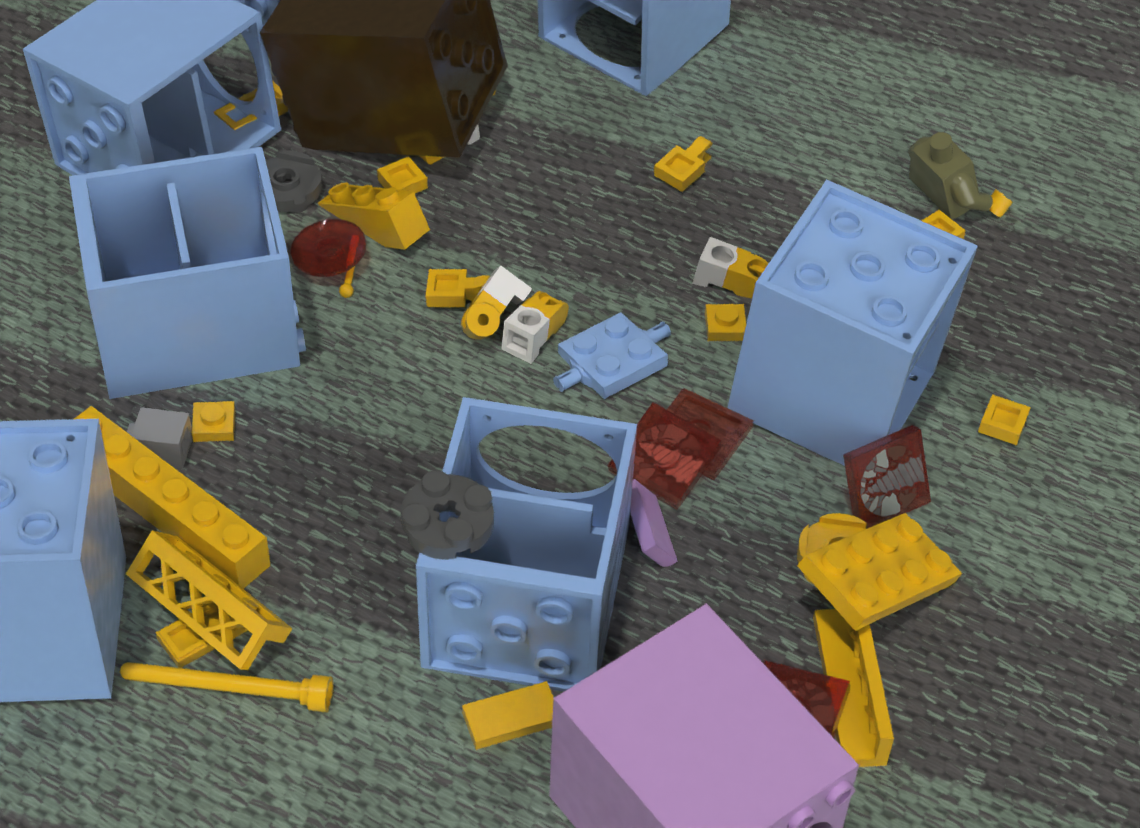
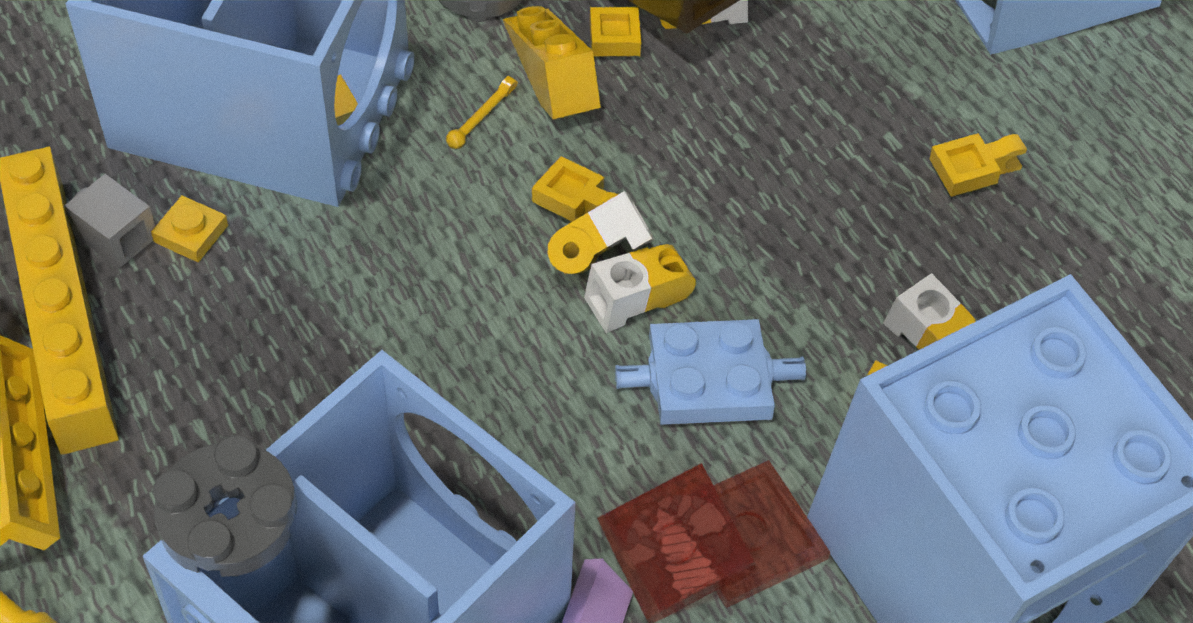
camera: 30 degrees right, 5 degrees up
clear red dish [291,219,367,277] -> none

